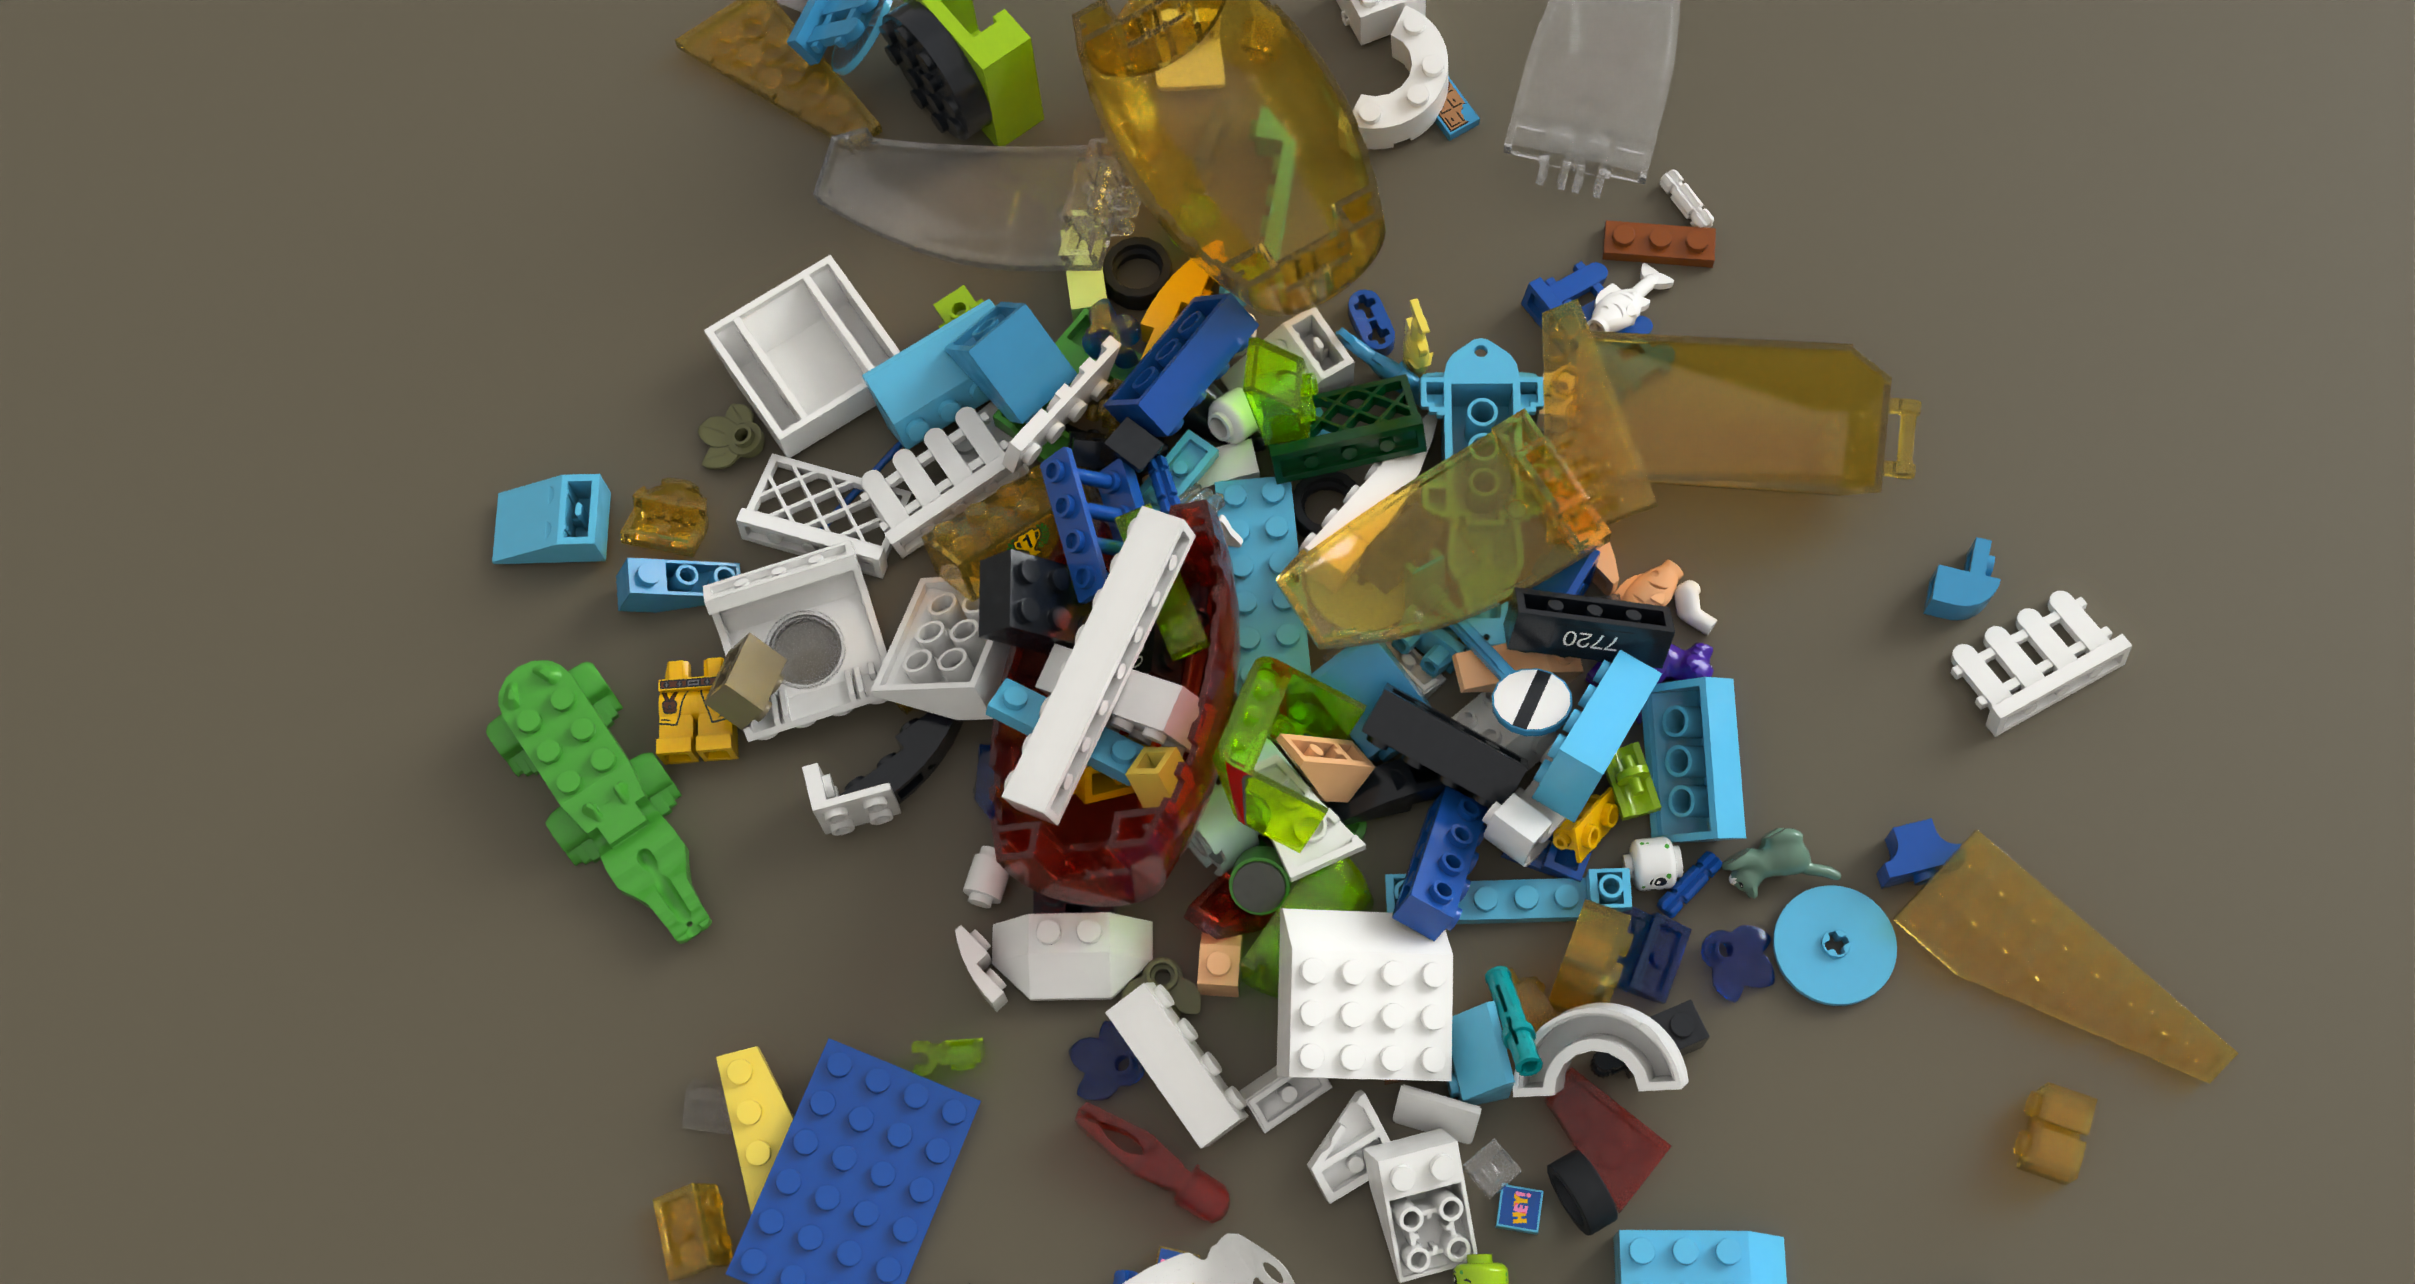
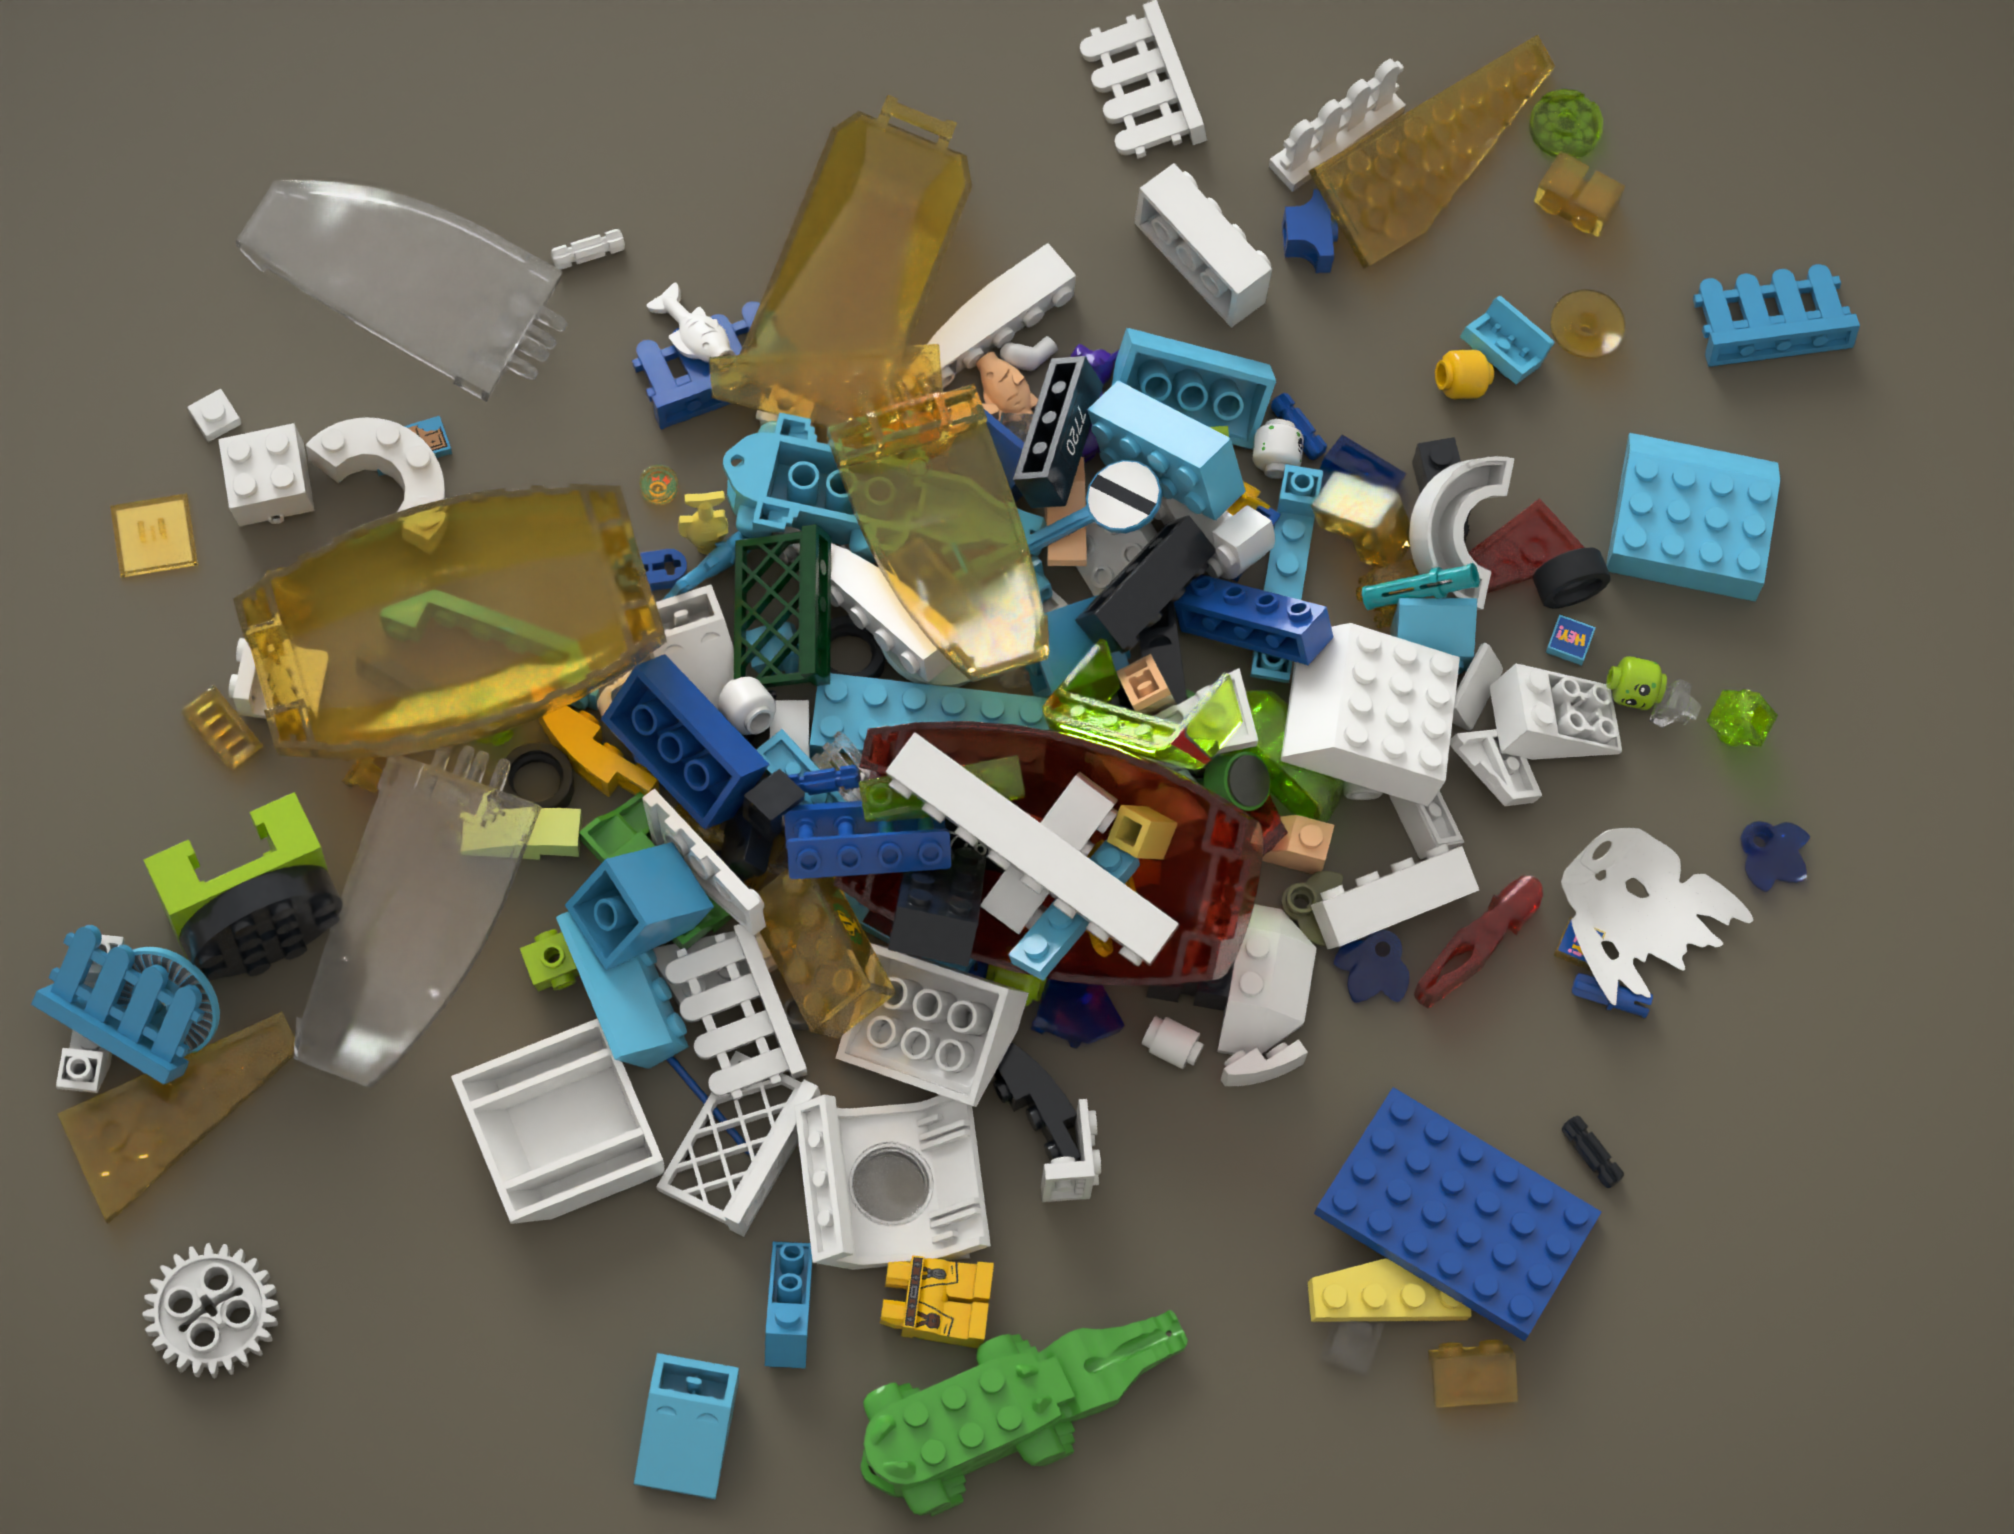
camera: 90 degrees left, 0 degrees up
clear yellow slope [620,478,709,557] -> none
olive plate [698,404,765,470] -> none
dark tan brick [704,632,787,730] -> none
clear neon green plate [911,1038,985,1076] -> none
plate [1082,298,1141,369] -> none
clear neon green slope [1243,337,1318,445] -> none
clear tile [1462,1138,1522,1200] -> none
dark orange plate [1602,220,1716,268] -> none
clear blue plate [1701,925,1775,1003] -> none
sand green animal [1721,828,1841,899] -> none
medium azure piece [1773,885,1897,1006] -> none
dark azure brick [1923,537,2001,620] -> none
none -> white gear [143,1243,280,1378]
none -> clear yellow tile [640,464,678,505]
none -> white slope [892,243,1076,415]
none -> white brick [1135,163,1272,328]
none -> white fence [1269,59,1406,192]
none -> yellow head [1435,350,1494,399]
none -> medium azure bracket [1460,296,1554,384]
none -> clear neon green tile [1529,89,1603,160]
none -> clear yellow dish [1550,289,1626,359]

